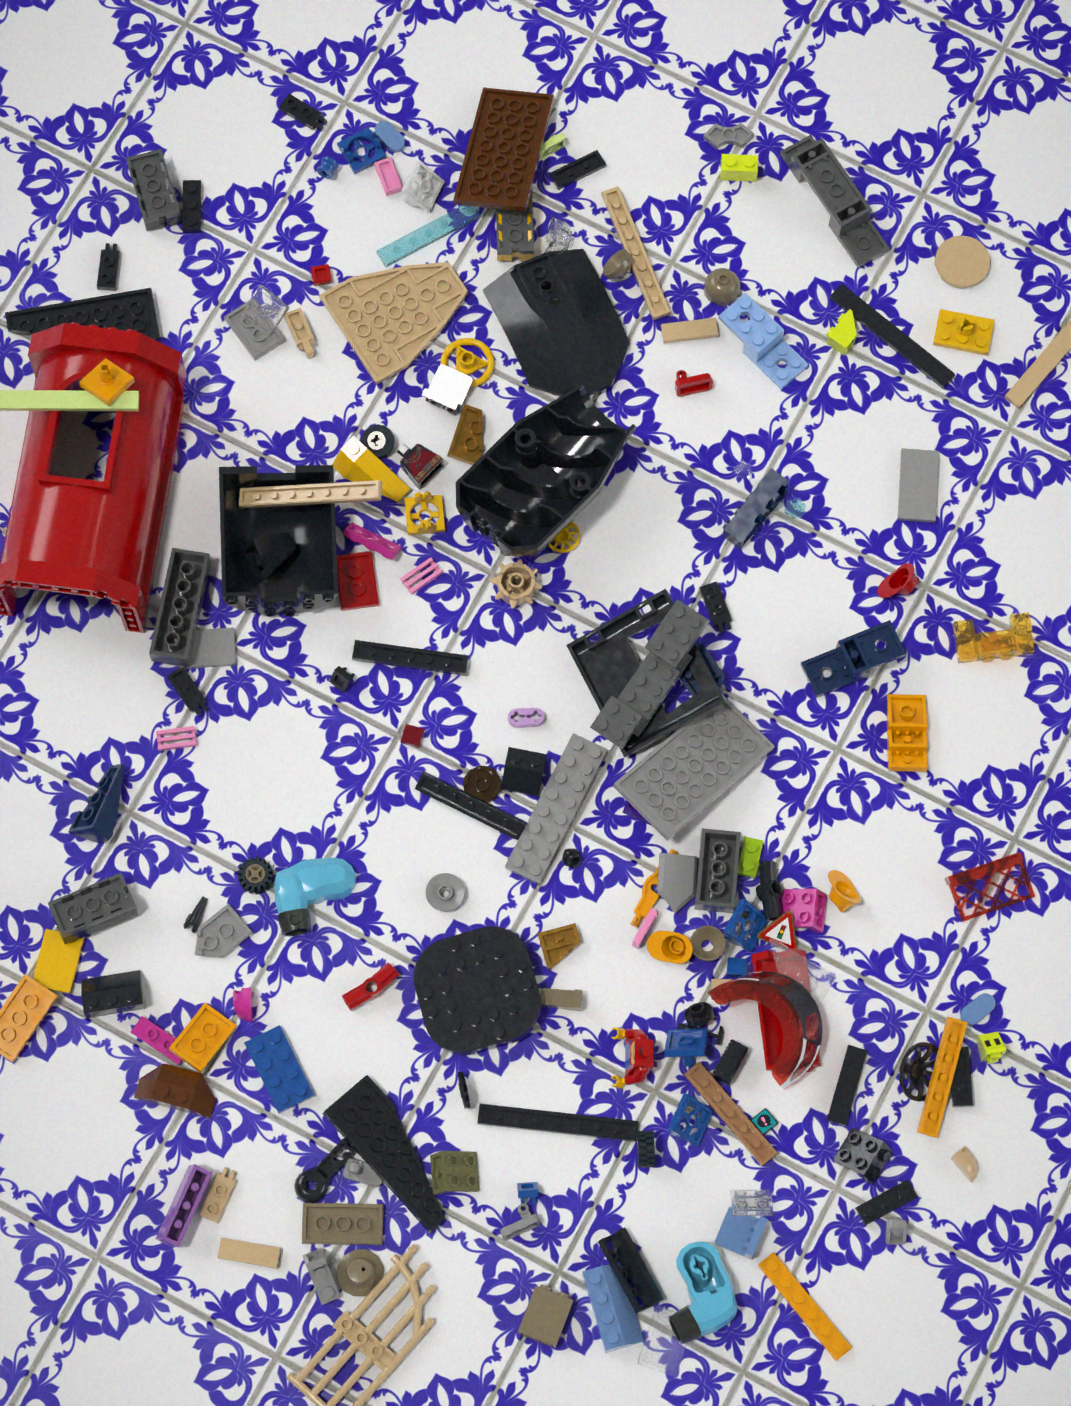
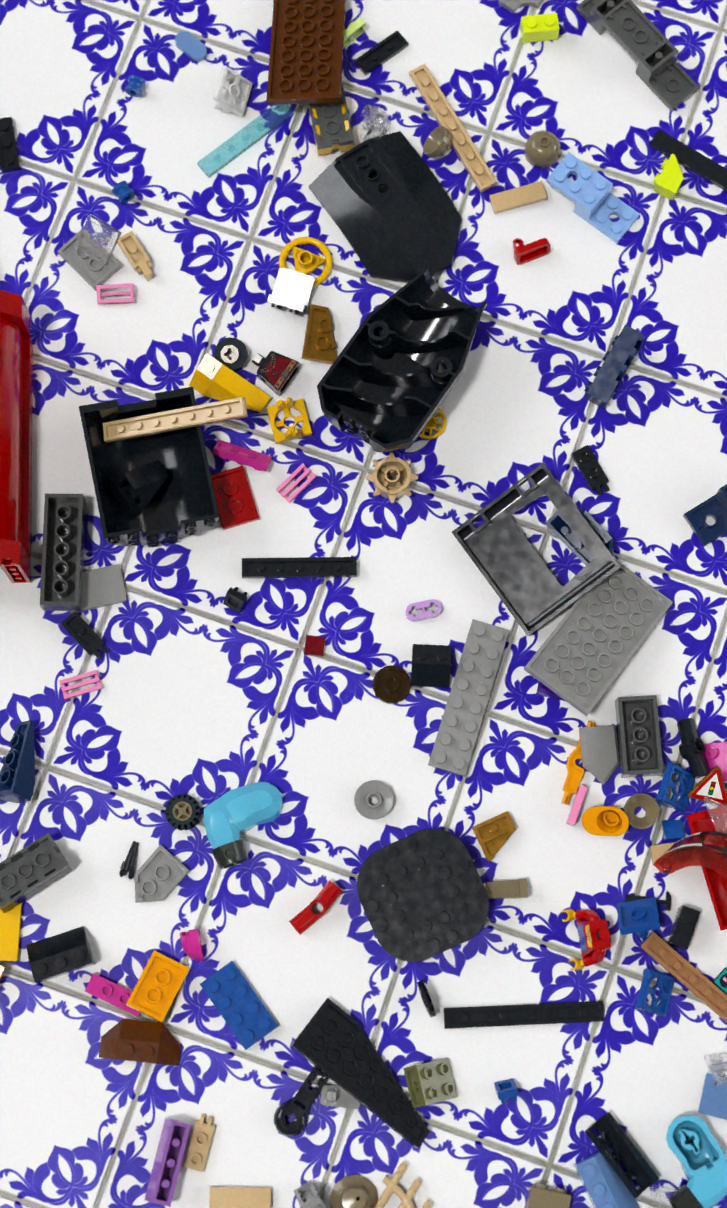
camera: 10 degrees left, 5 degrees up
black hinge [279,94,327,131] -> none
dark tan tile [302,1203,384,1245] -> none
red tile [311,264,332,286] -> none
tan piece [319,262,468,385] -> none
blue piece [337,127,386,174] -> none
bright pink tile [374,157,403,196] -> none
black tile [415,771,527,840] -> none
light grey piece [500,1203,541,1241] -> none
black plate [562,848,582,868] -> none
dark grey bracket [590,599,710,749] -> none
black wheel [637,1131,655,1167] -> none
black plate [684,1002,714,1027] -> none
clear plate [733,460,752,479] -> none
lime plate [737,836,763,879] -> none
clear light blue plant [784,497,806,518] -> none
none -> bright pink tile [96,283,135,304]
none -> blue wheel [112,180,135,204]

